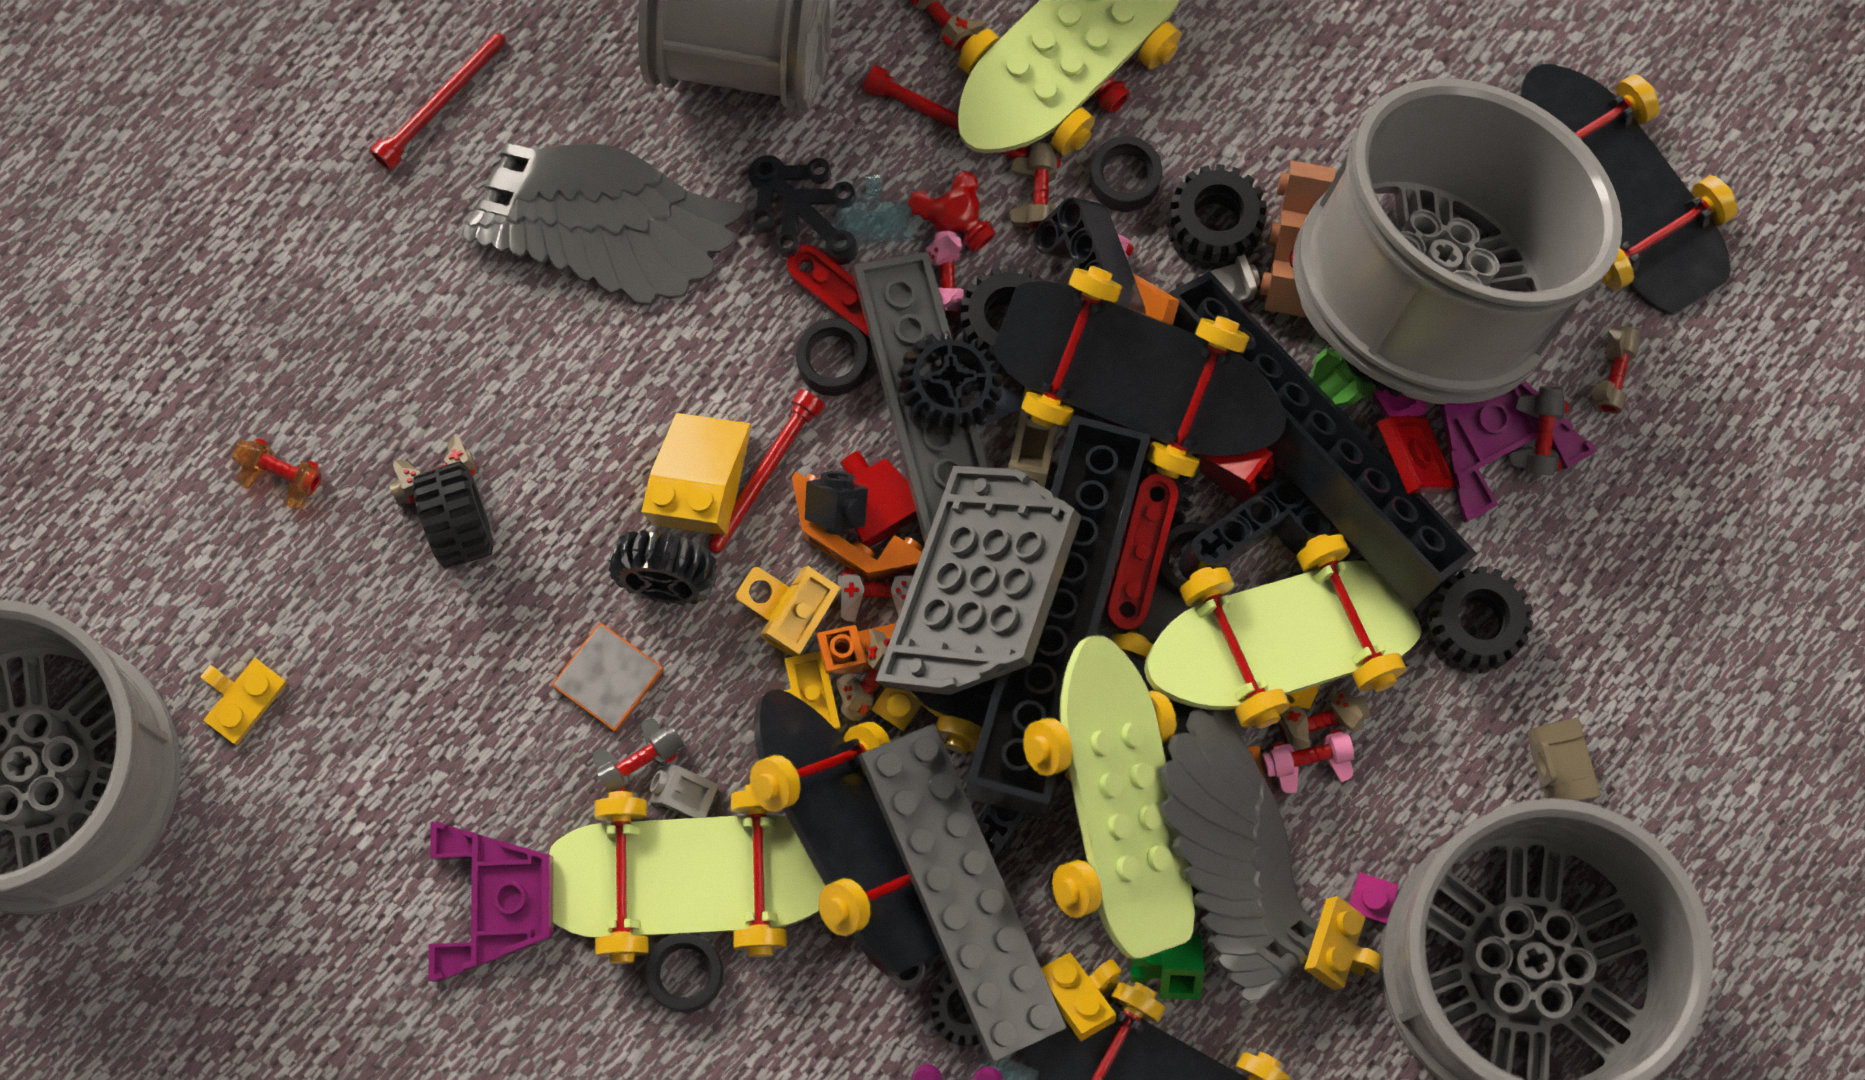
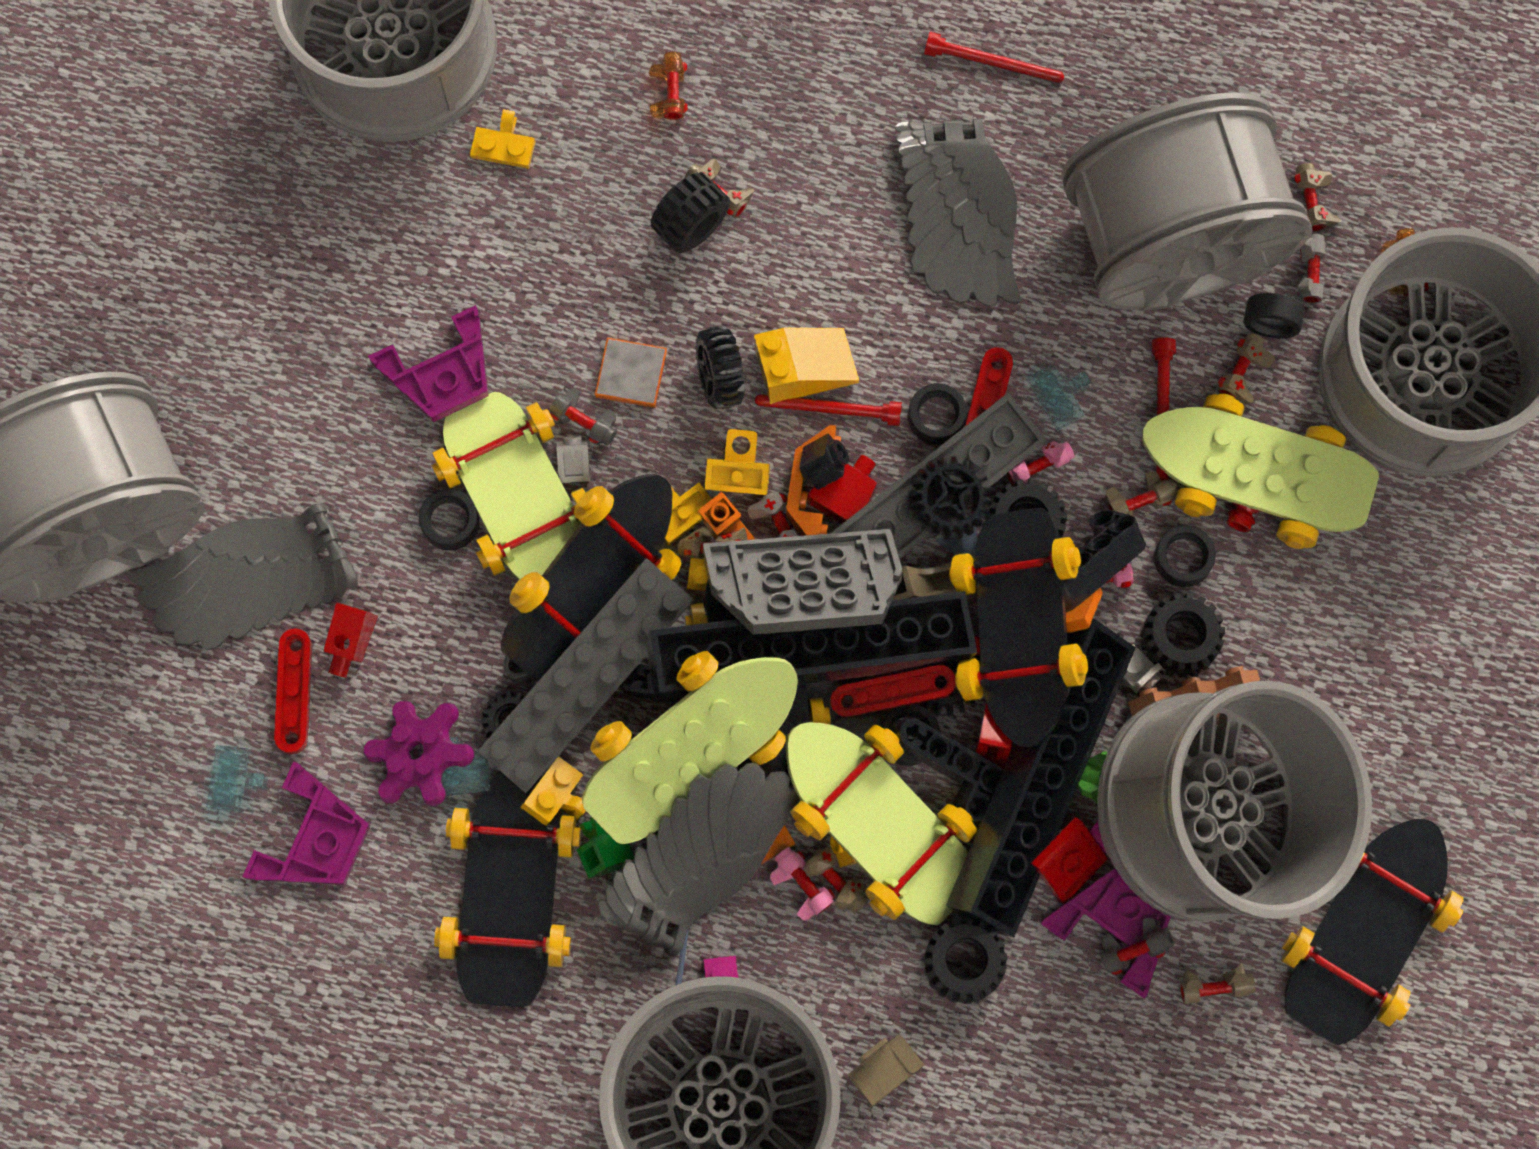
camera: 65 degrees right, 0 degrees up
black plant [748,155,858,265] -> none
red animal [907,171,997,253] -> none
yellow plate [1304,896,1383,990] -> none

